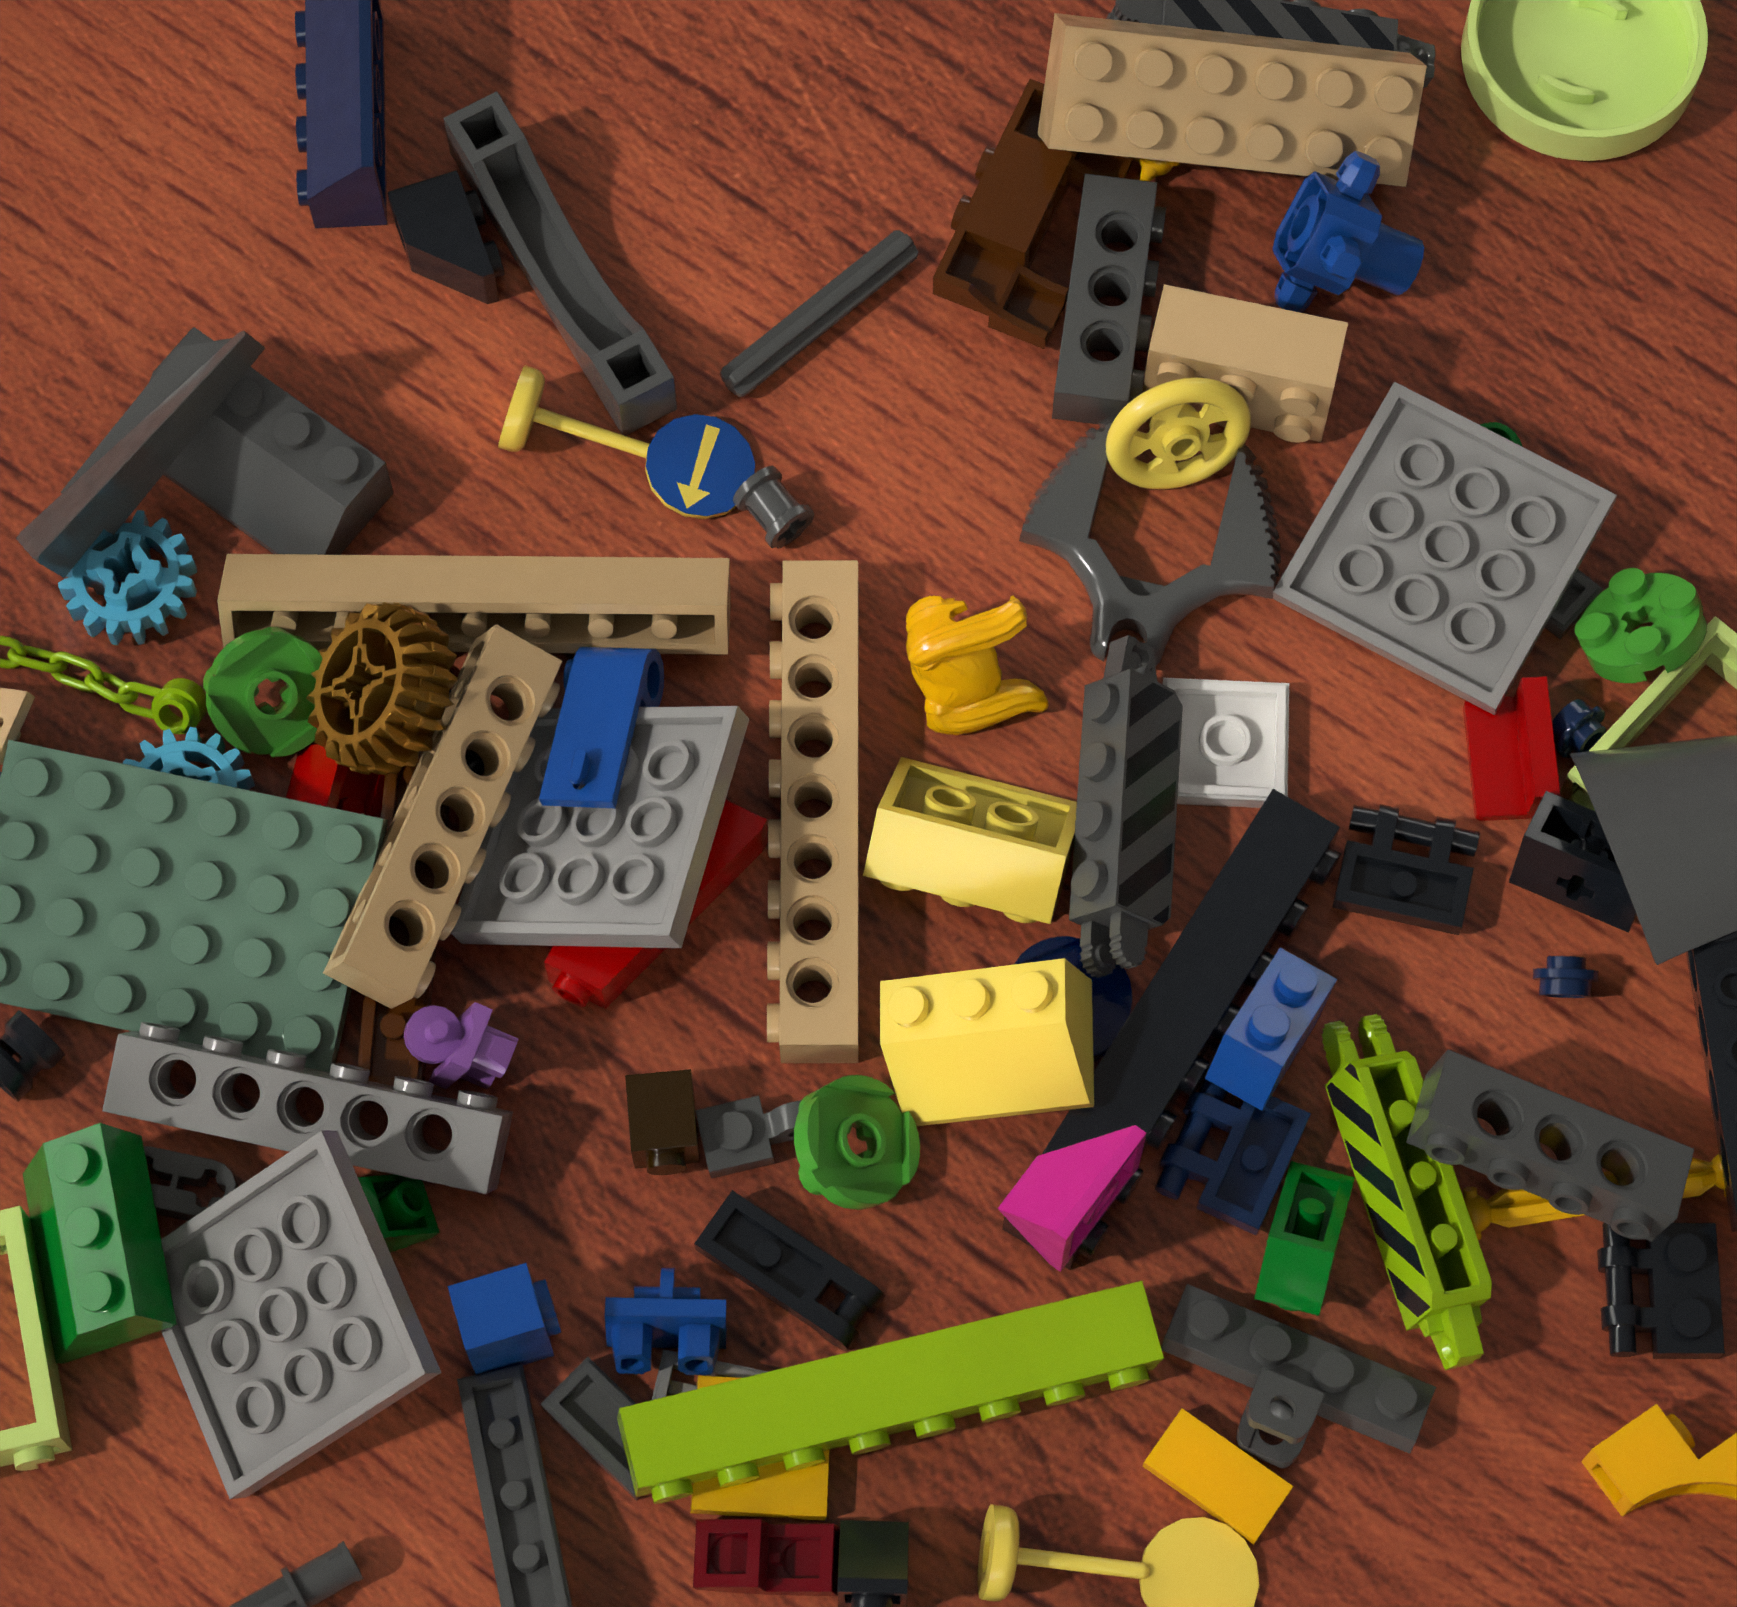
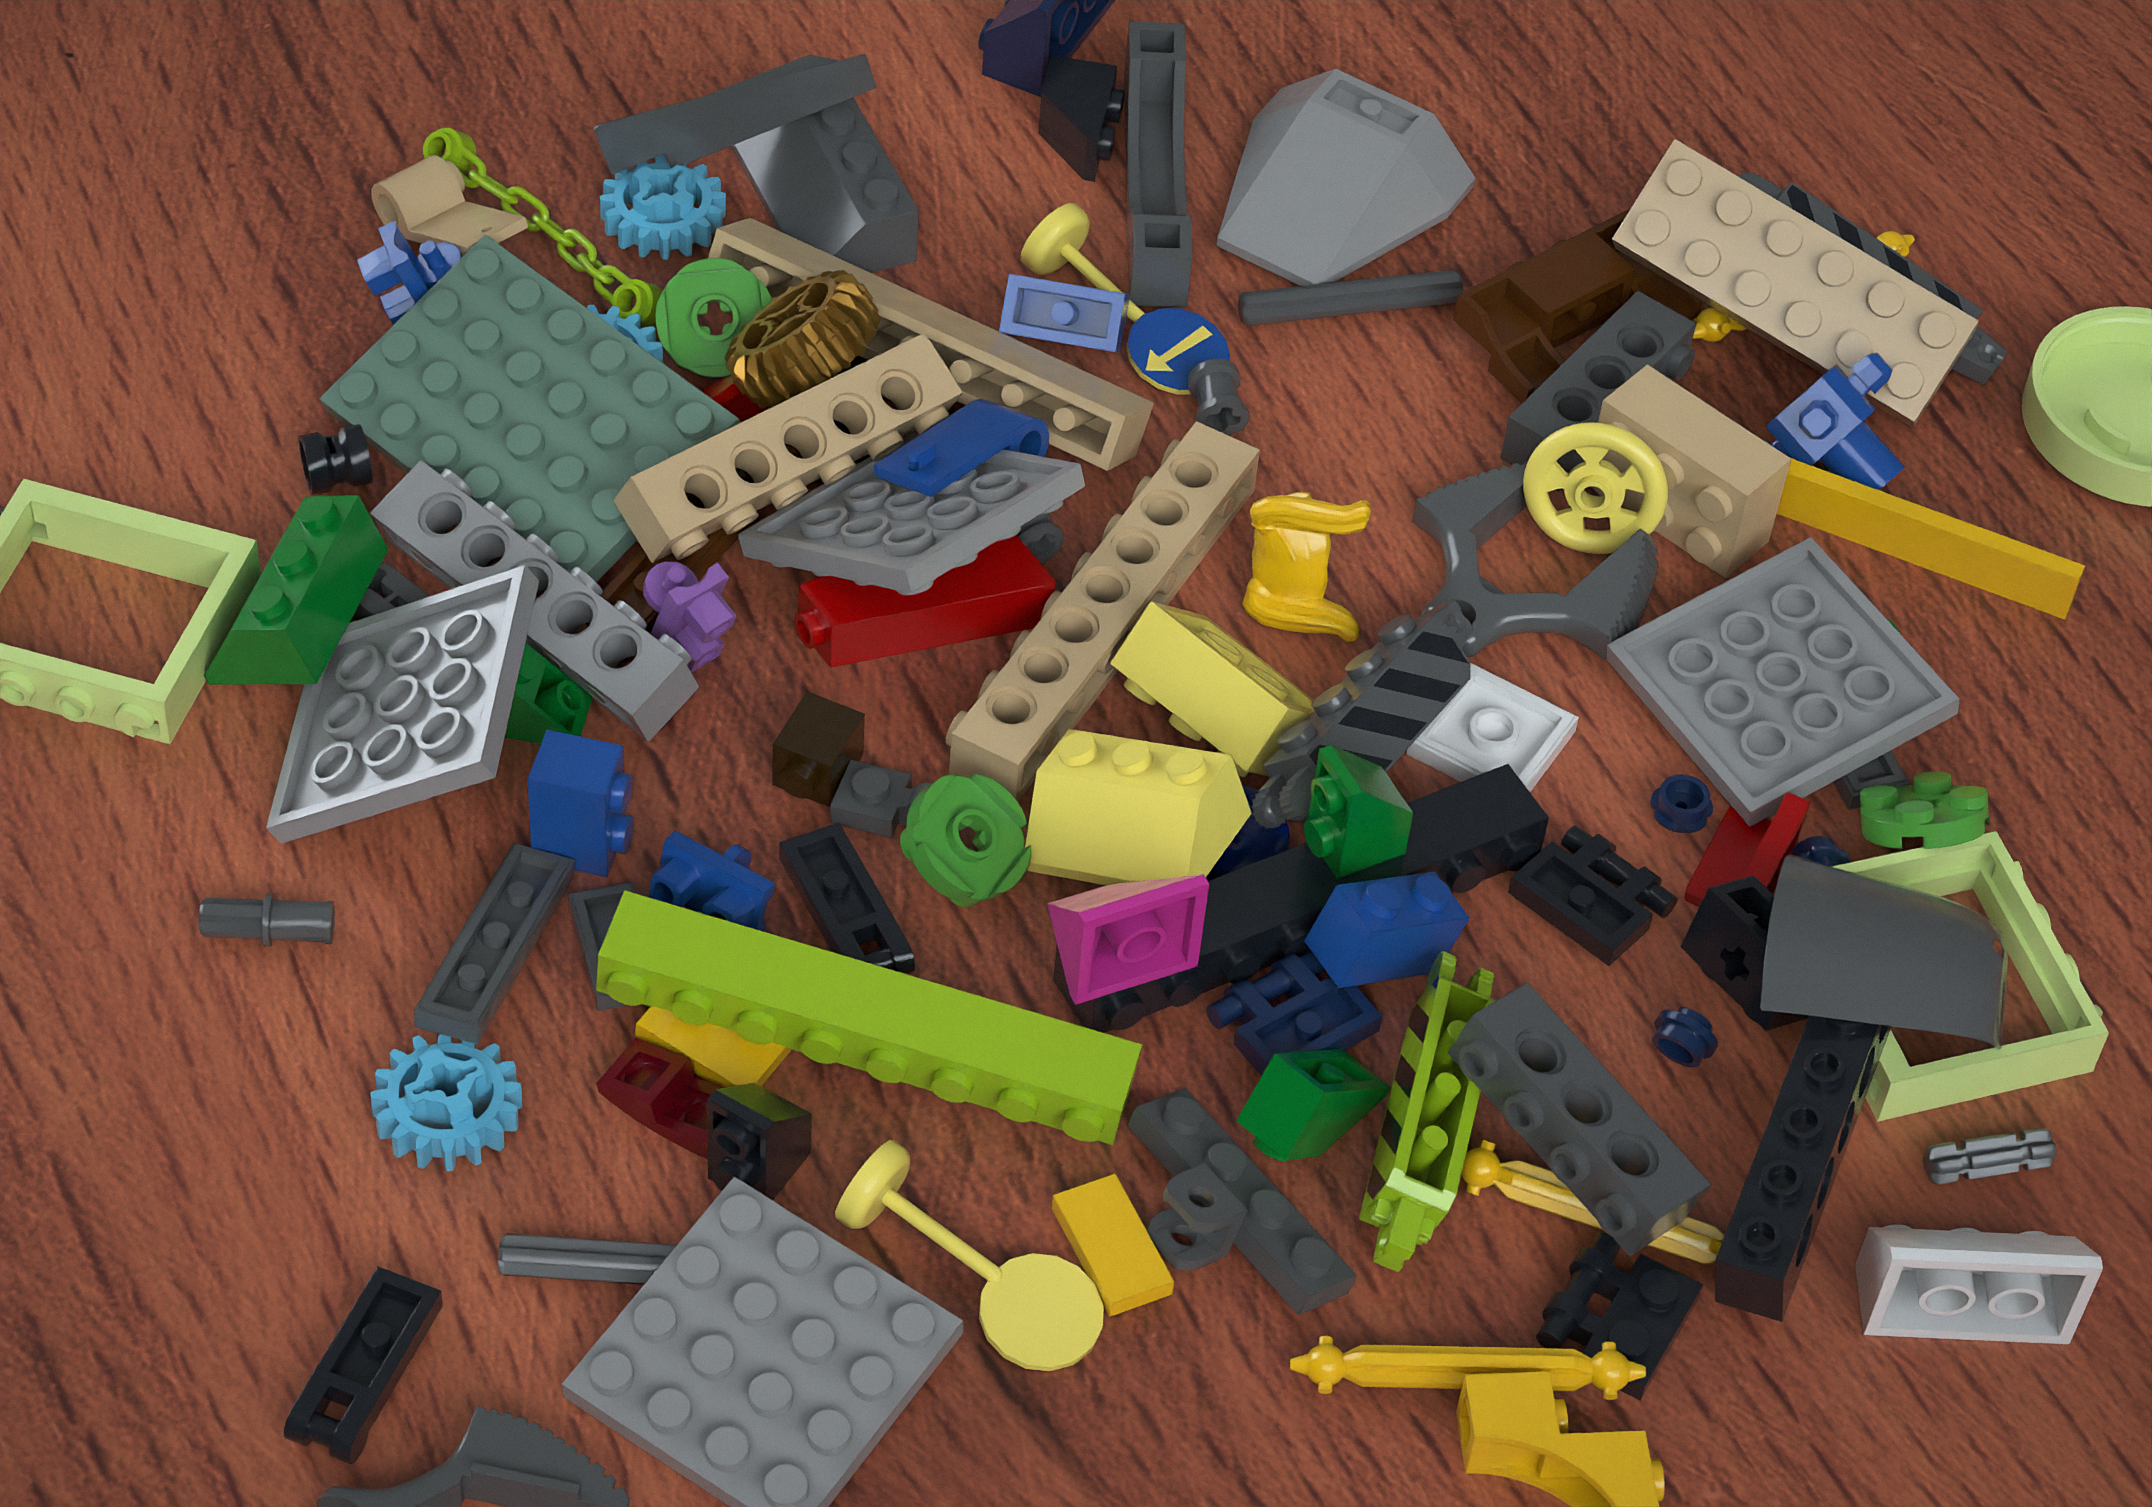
camera: 25 degrees right, 20 degrees down
none -> brick [999,274,1130,352]
none -> light grey wedge [1216,69,1475,286]
none -> yellow wheel [1290,1336,1646,1400]
none -> green slope [1304,745,1413,879]
none -> dark blue plate [1650,774,1713,833]
none -> yellow tile [1777,458,2085,620]

